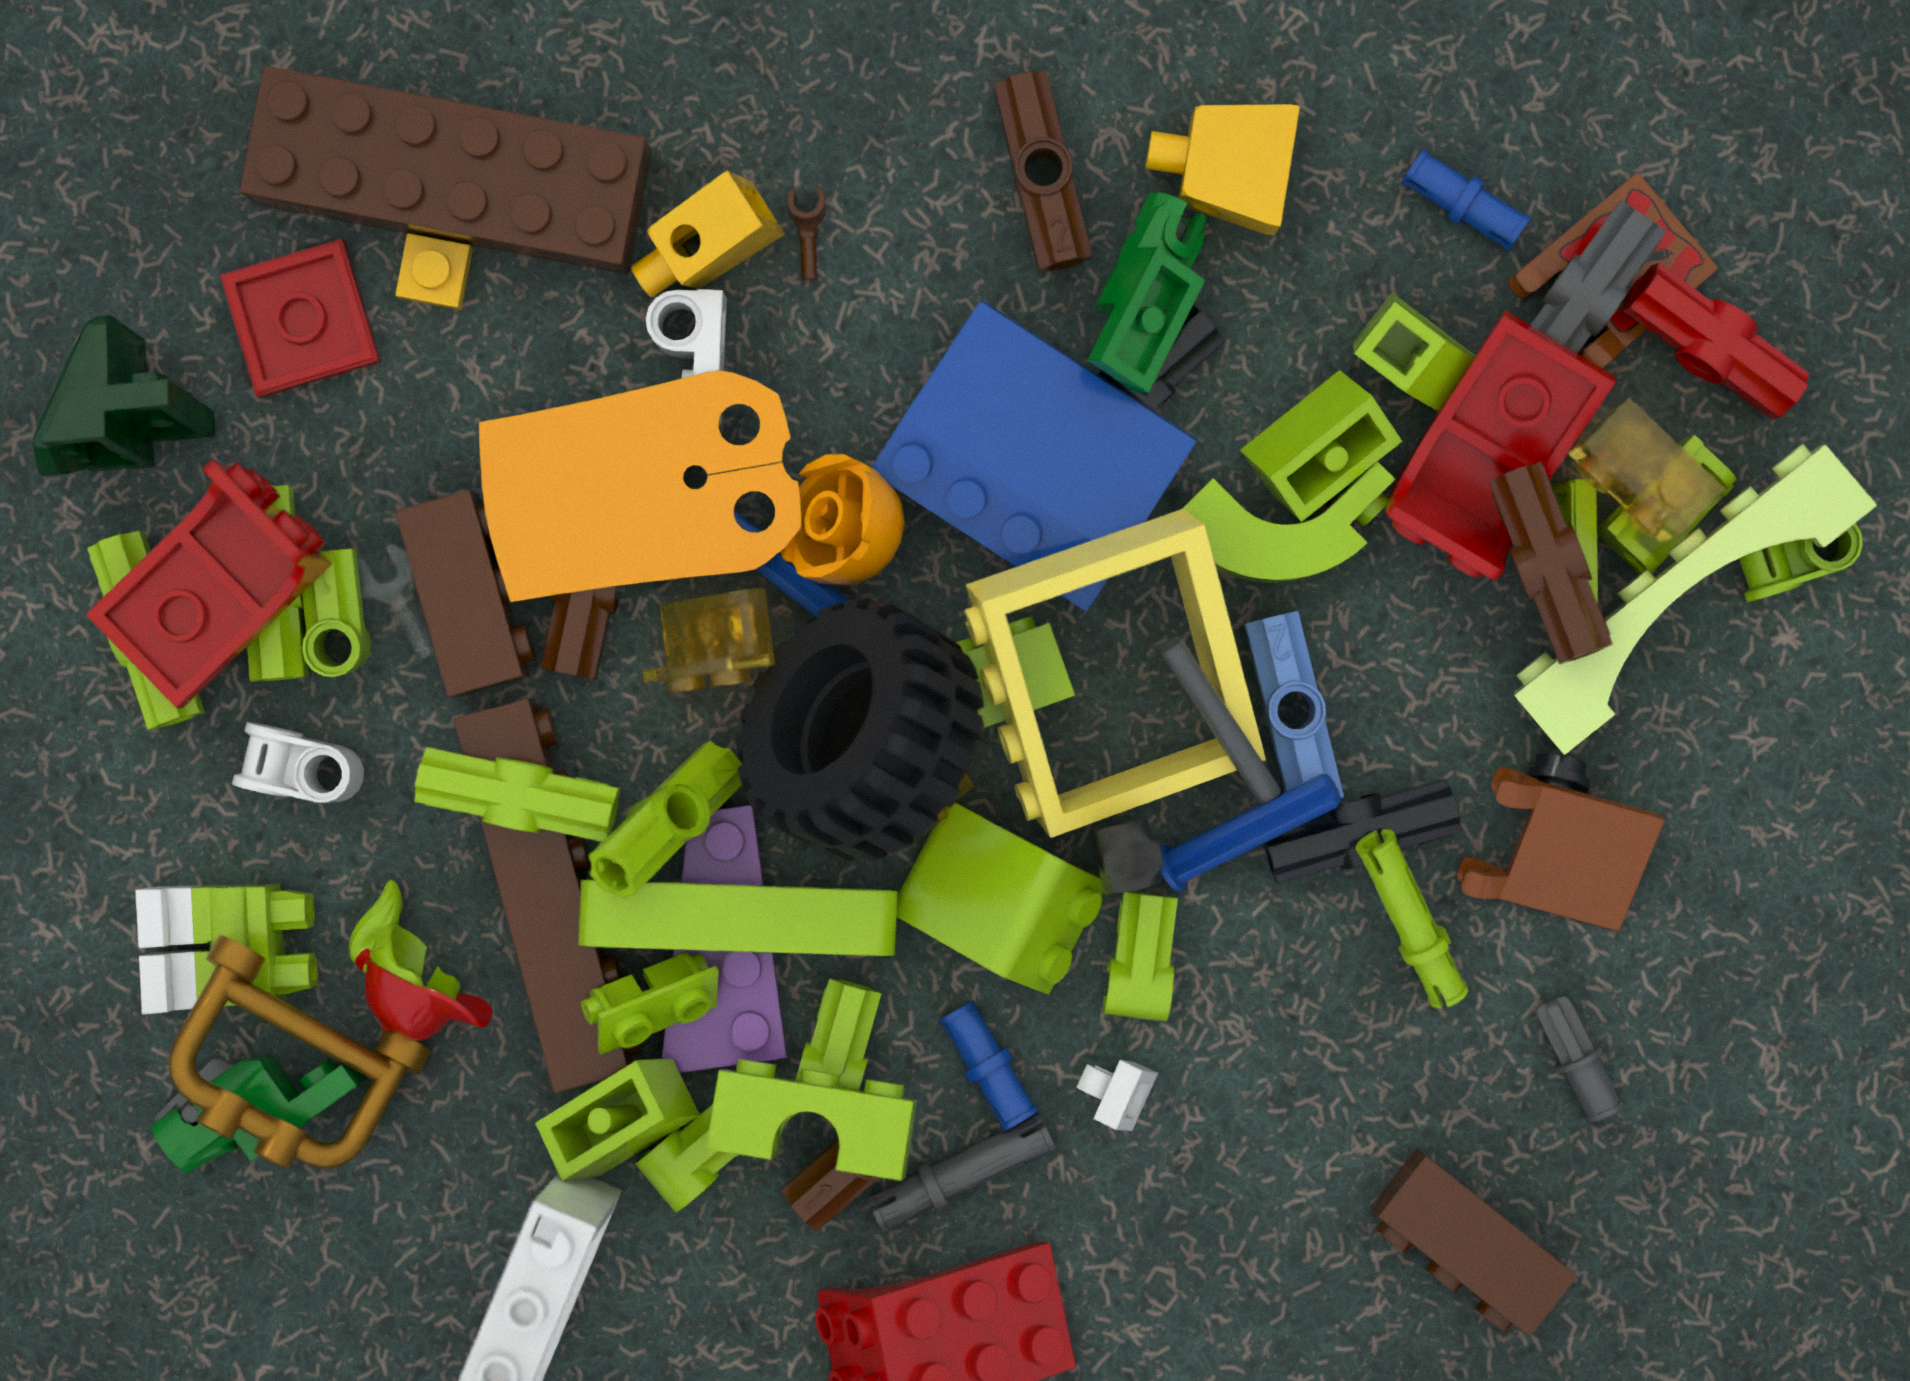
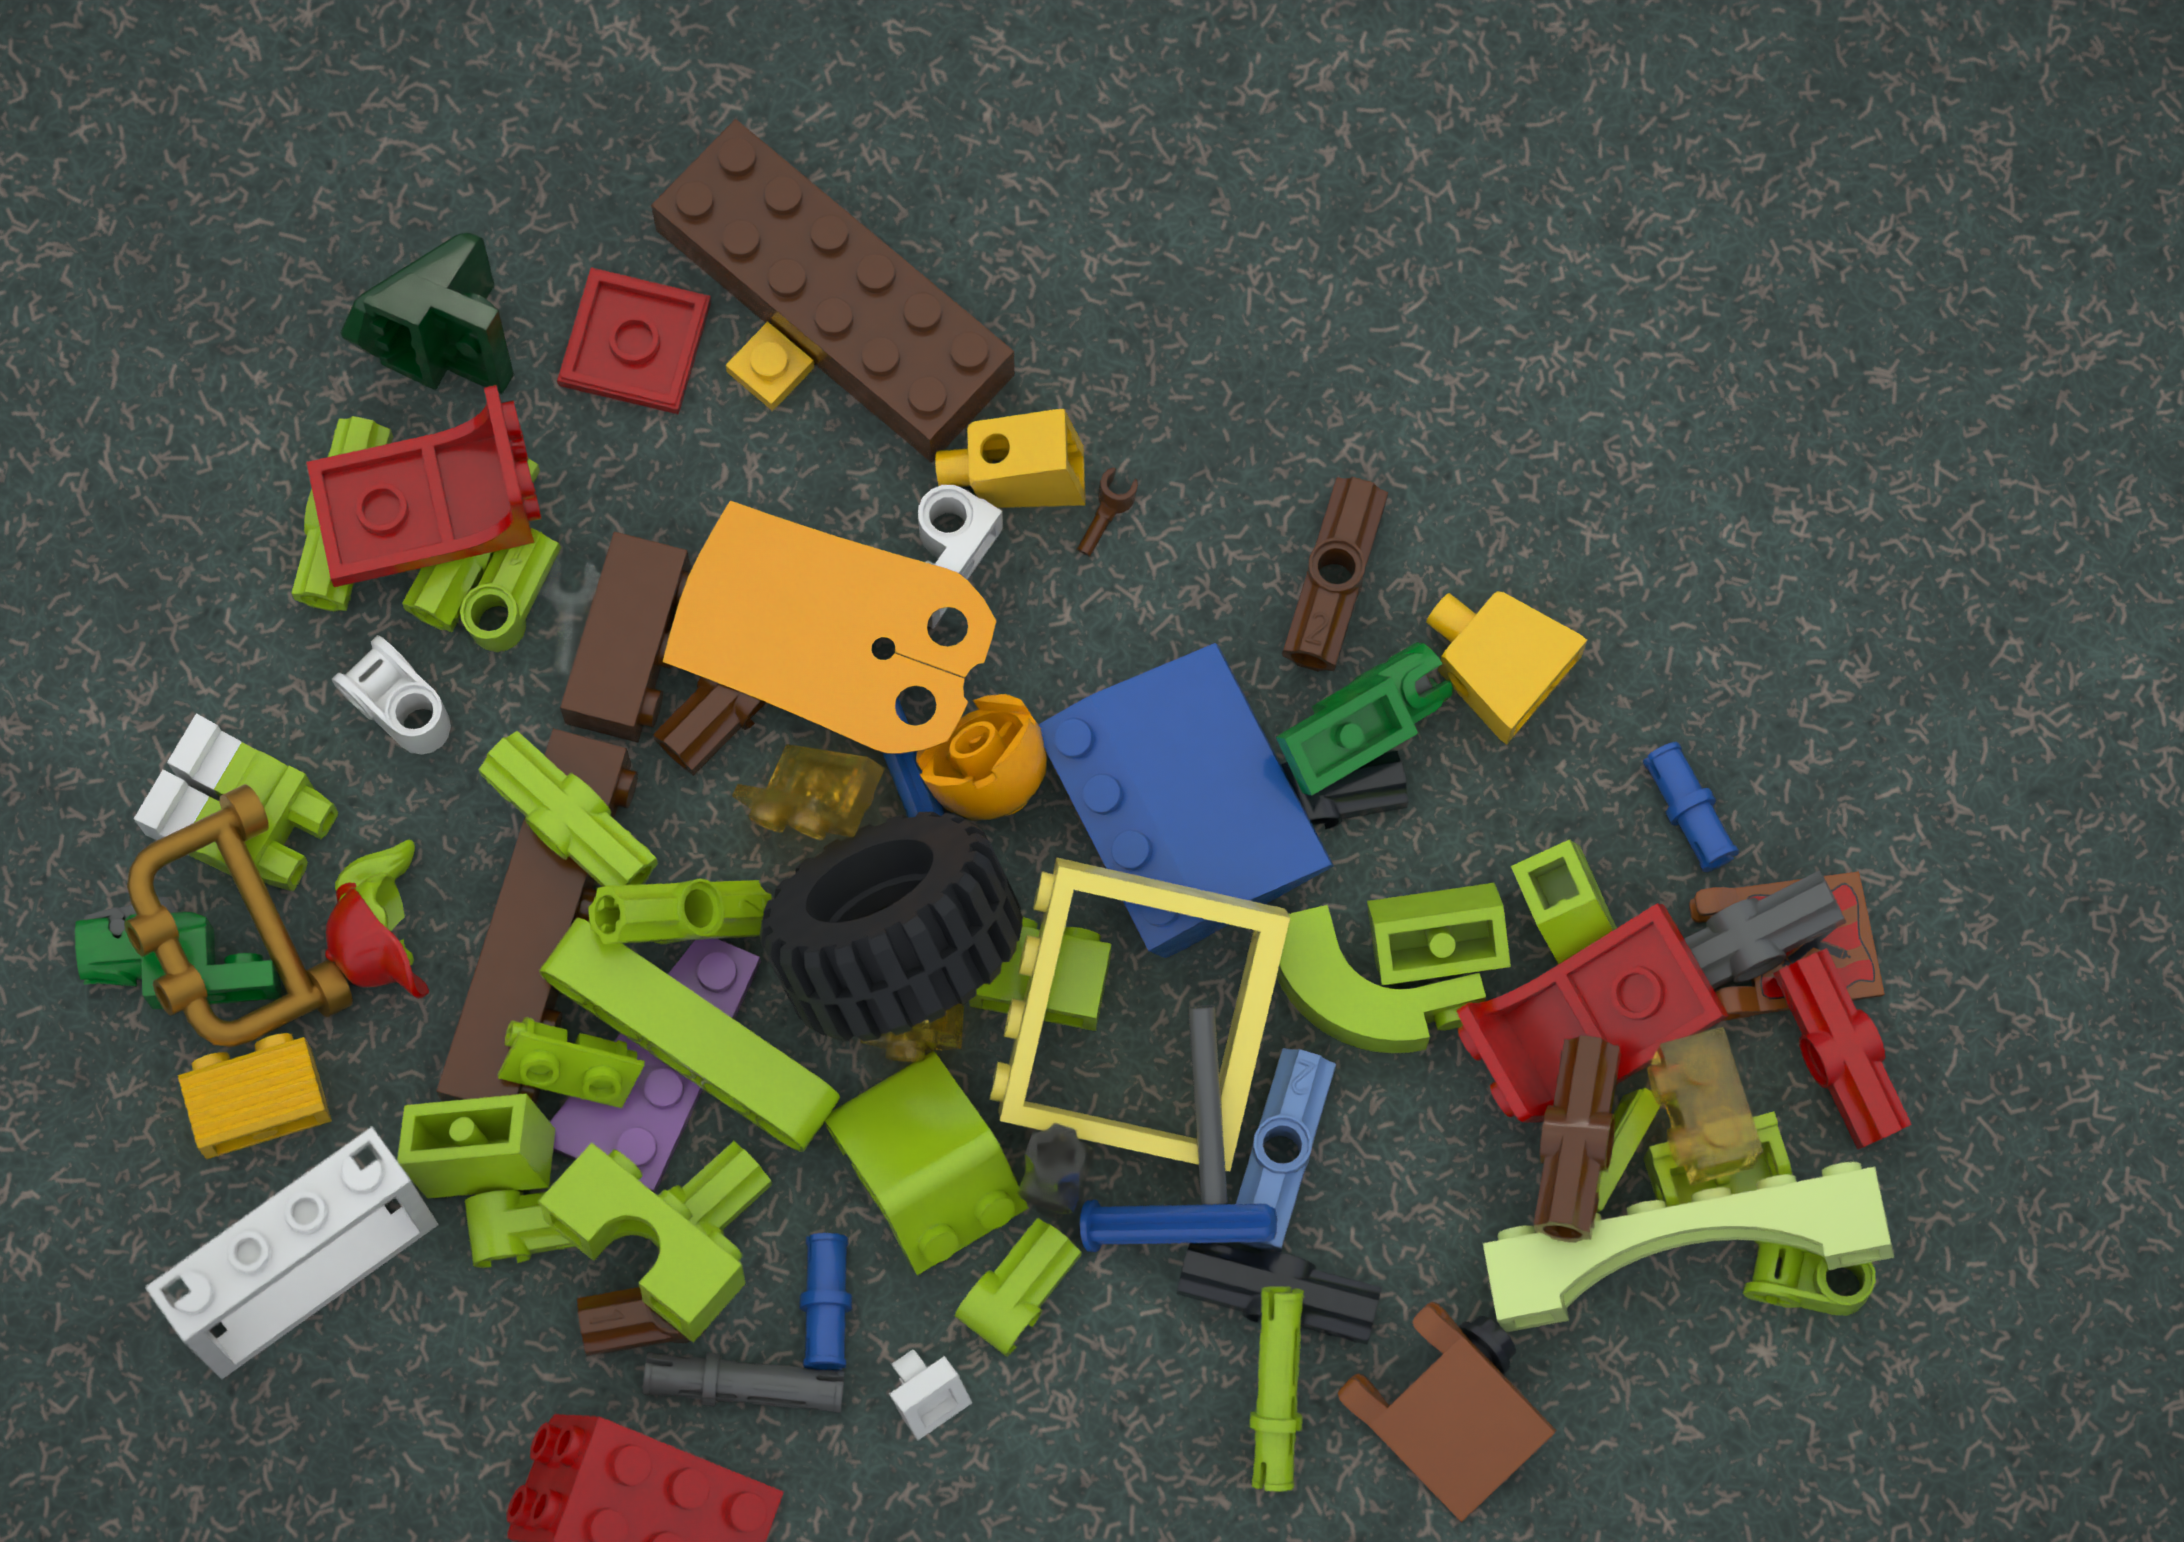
camera: 30 degrees right, 15 degrees down
none -> yellow brick [178,1033,332,1160]

